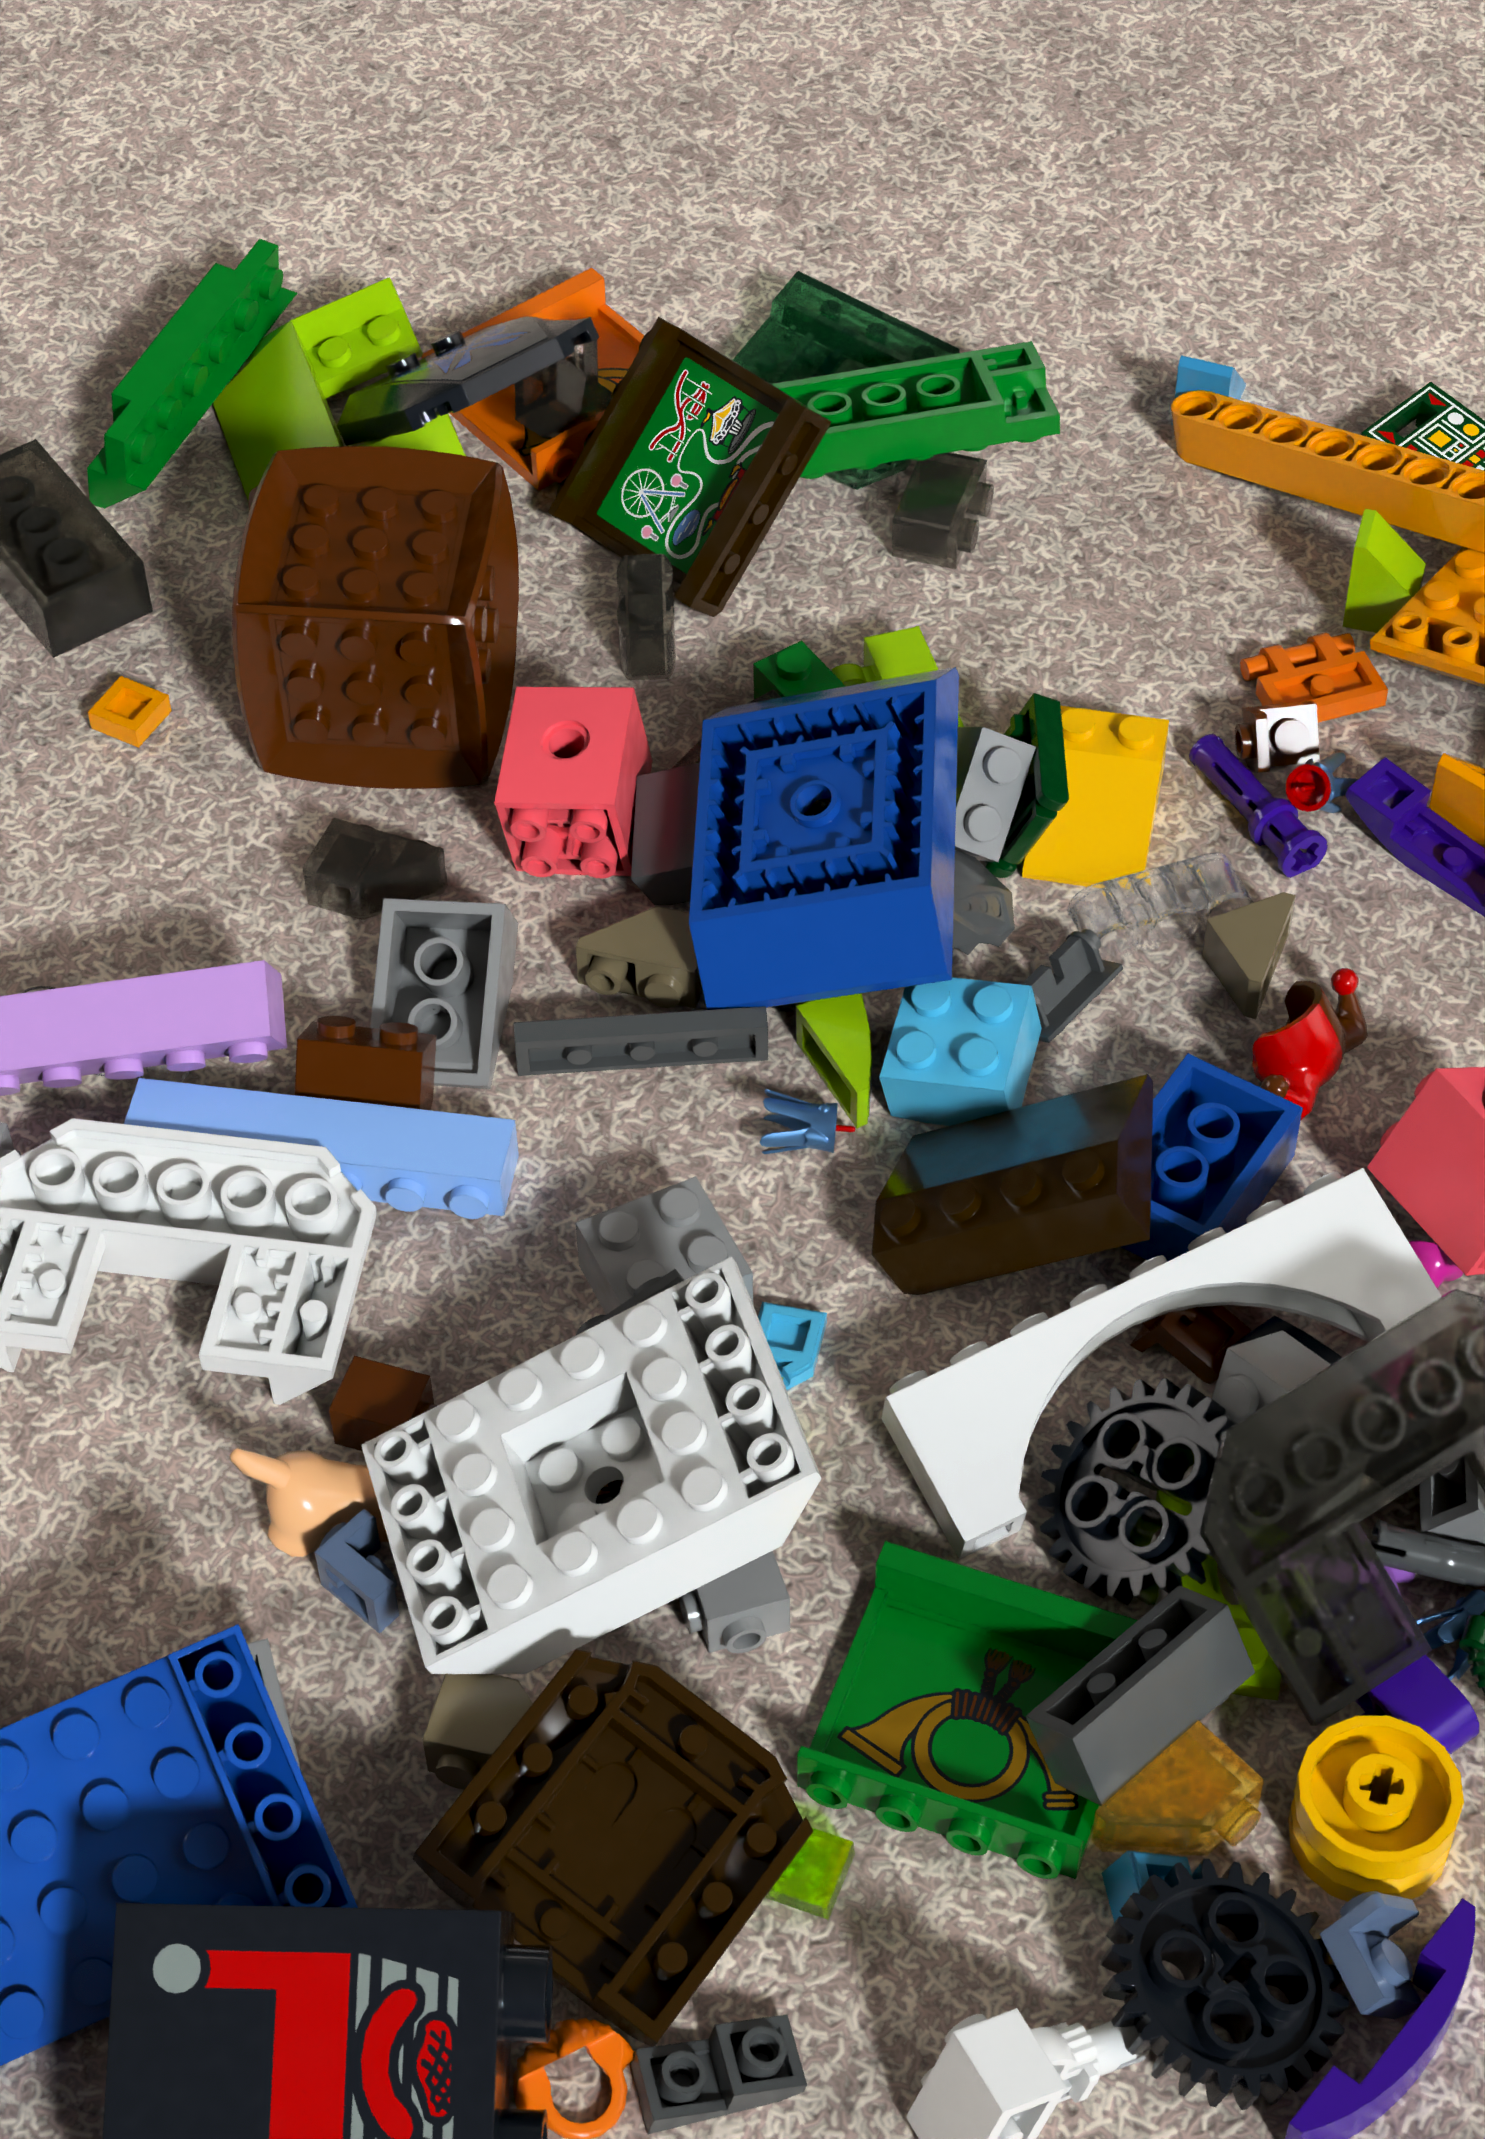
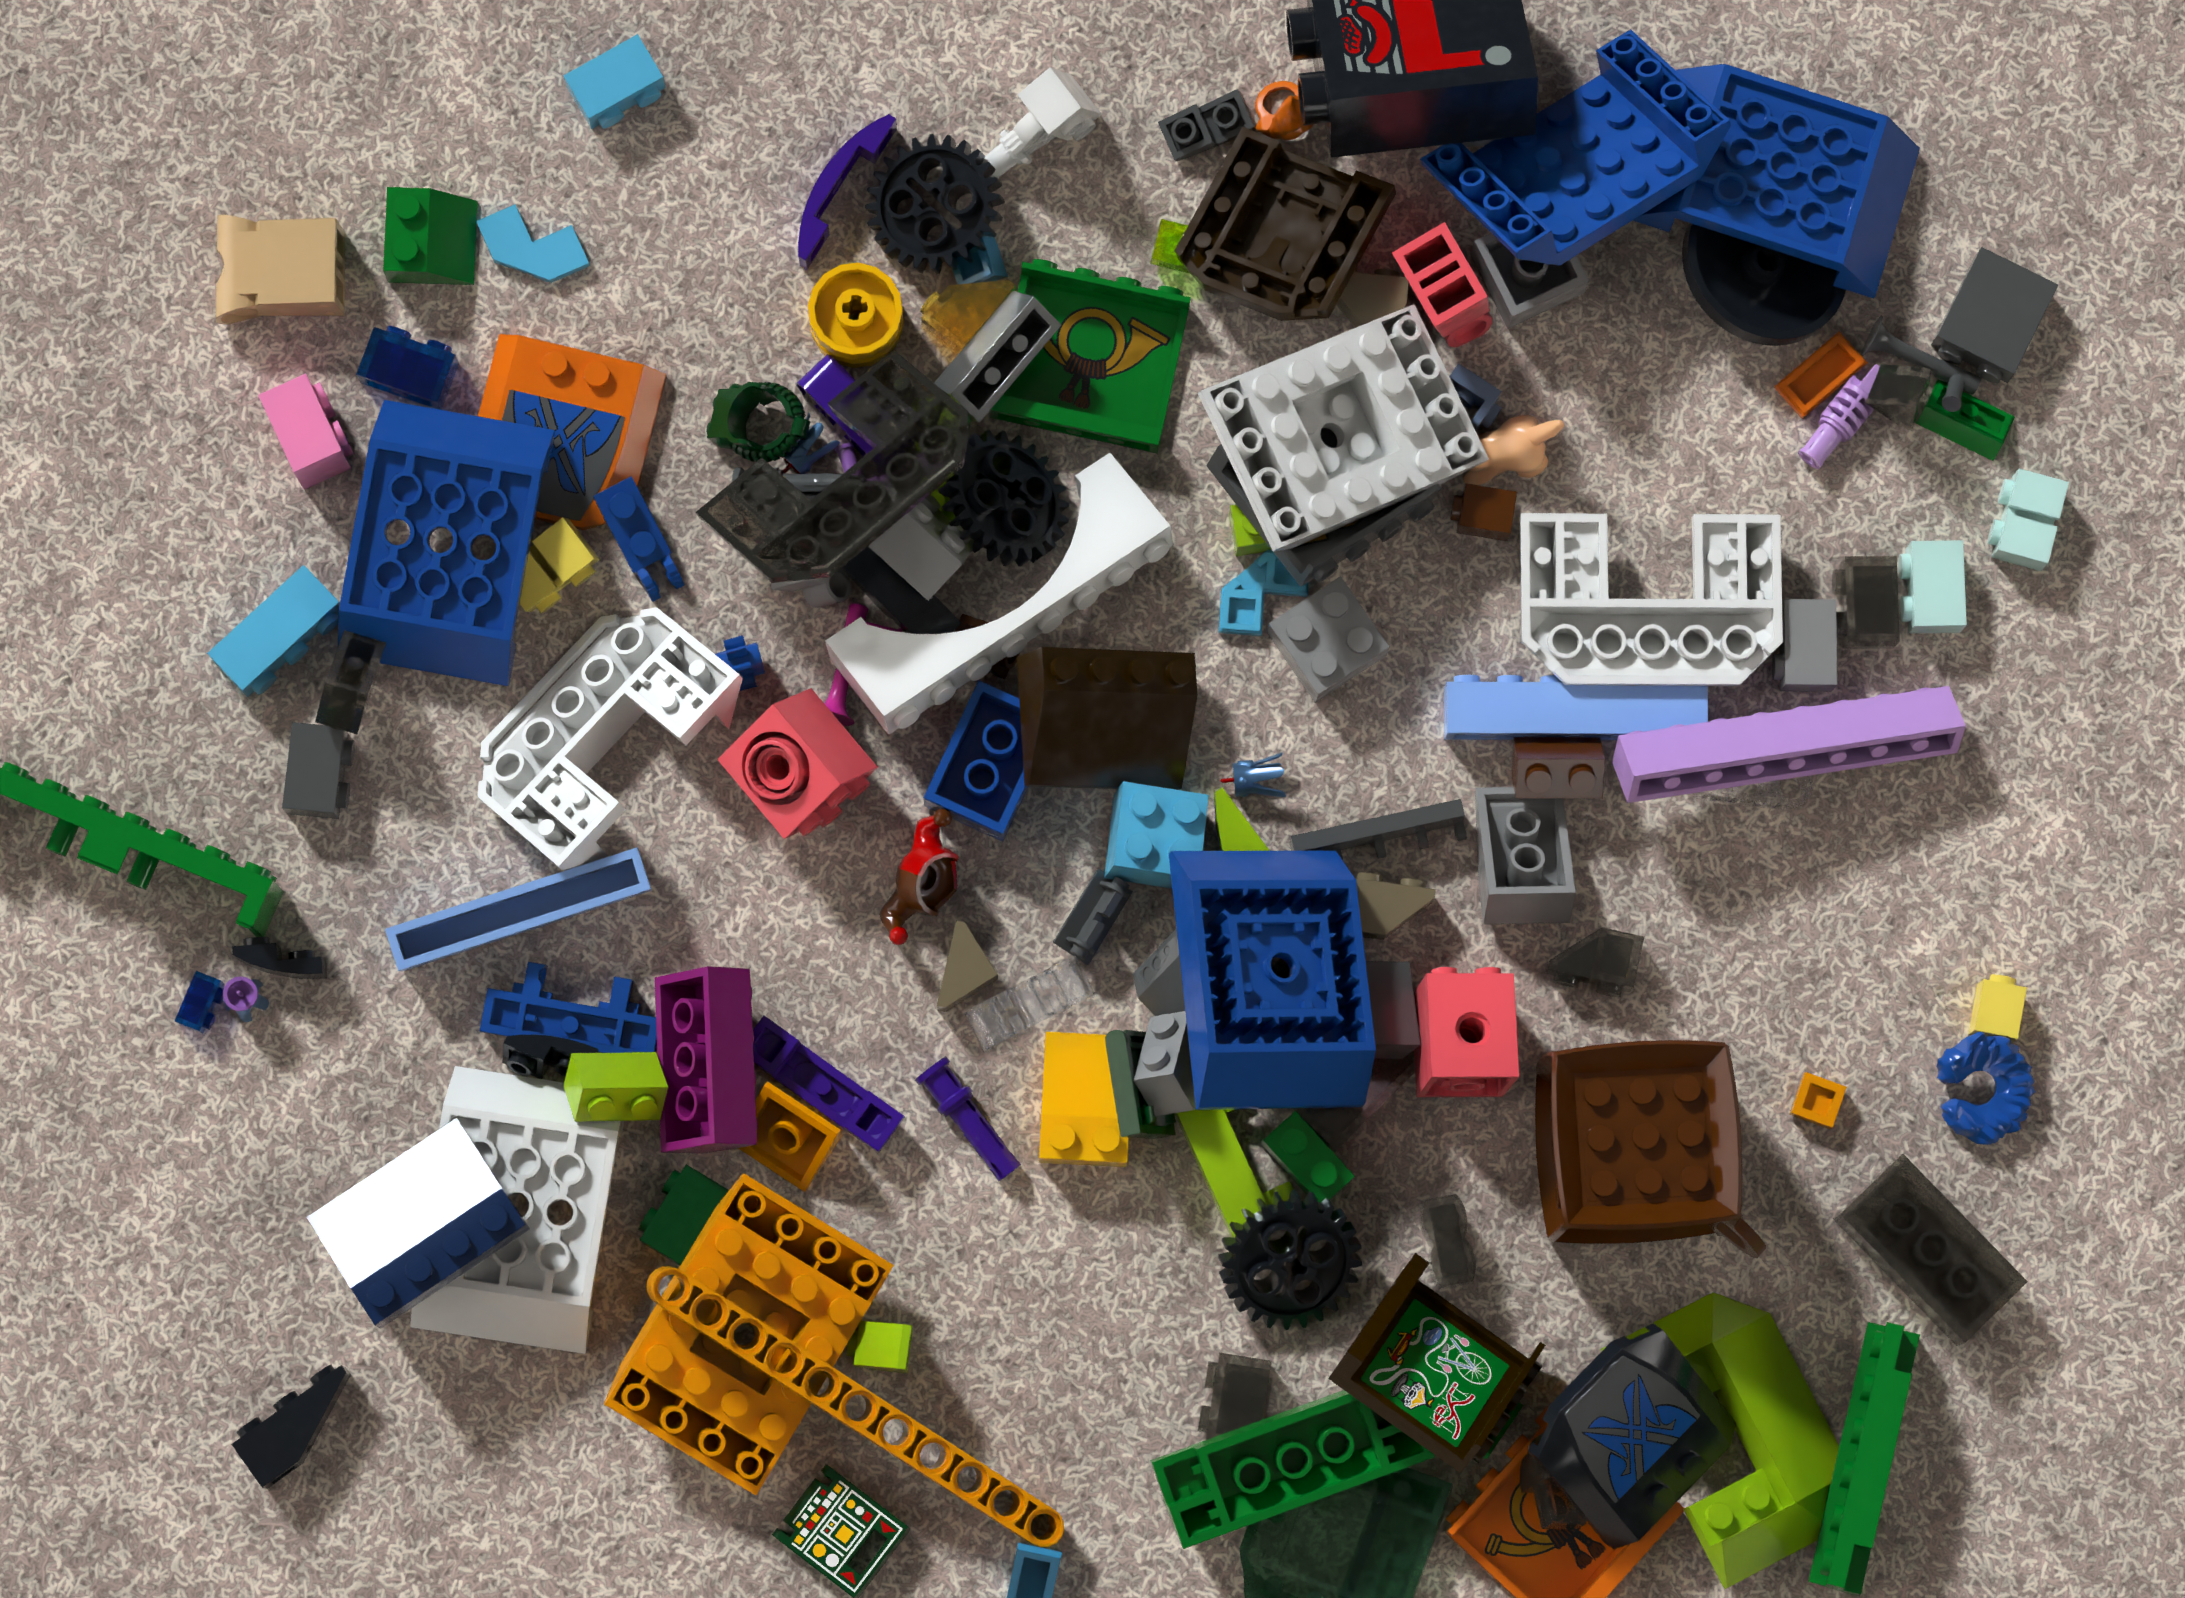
camera: 165 degrees right, 30 degrees up
bracket [1235,701,1320,773] -> none
orange plate [1240,632,1388,723] -> none
red piece [1285,752,1358,813] -> none
sand blue bracket [1319,1891,1422,2019] -> none
none -> black gear [1218,1190,1362,1330]
none -> coral piece [1392,222,1492,347]

